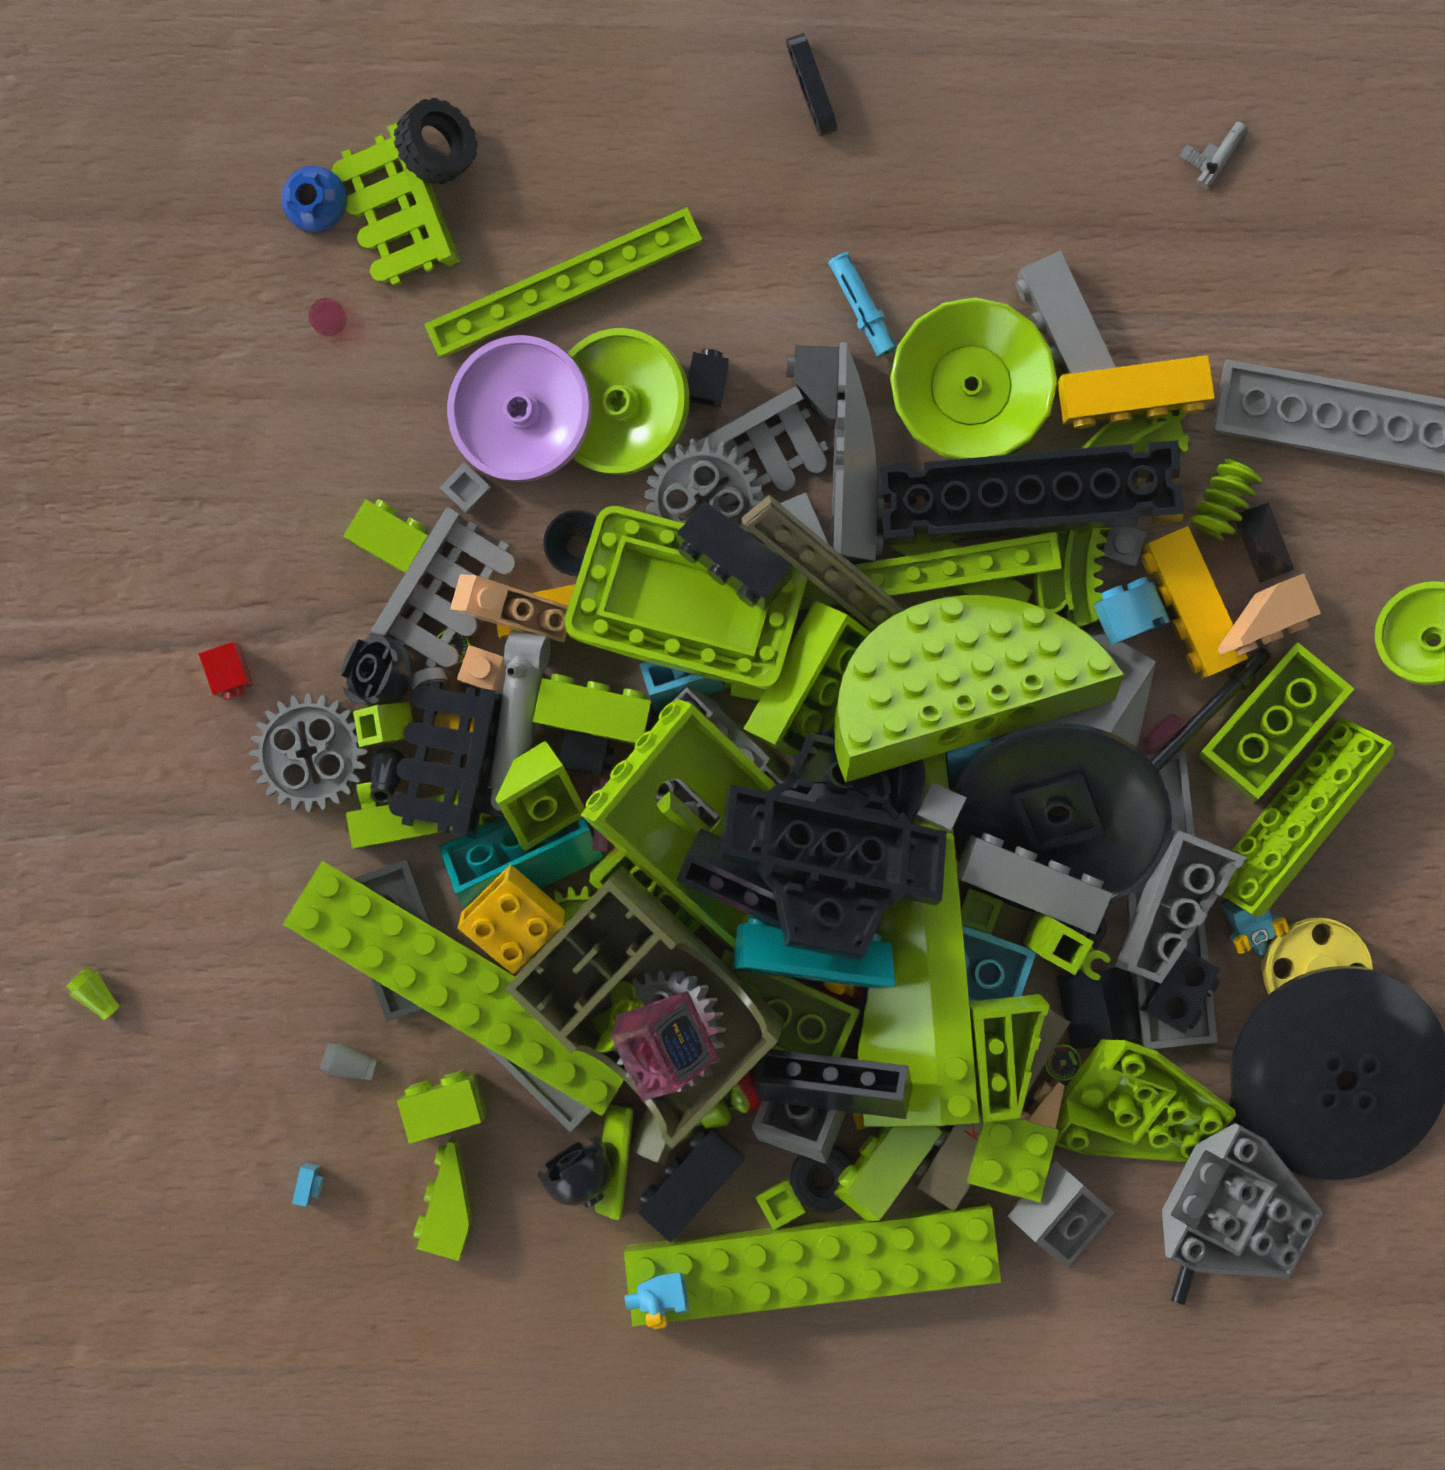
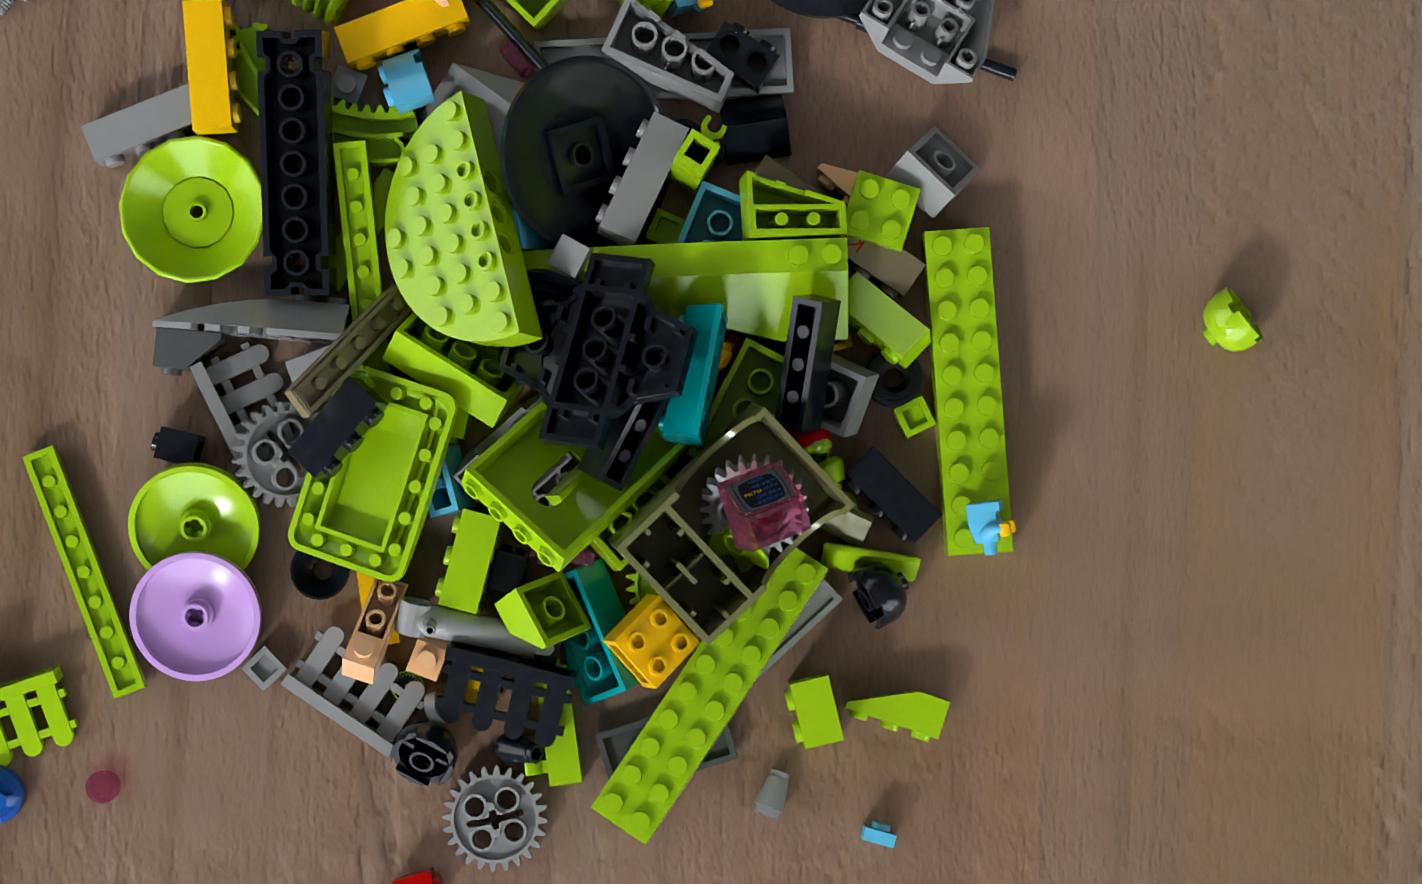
camera: 85 degrees left, 0 degrees up
lime brick [343,499,428,574] -> none
lime brick [353,702,414,747] -> none
medium azure pin [828,252,897,358] -> none
black tile [1044,1043,1081,1081] -> none
lime wedge [1055,1040,1236,1162] -> none

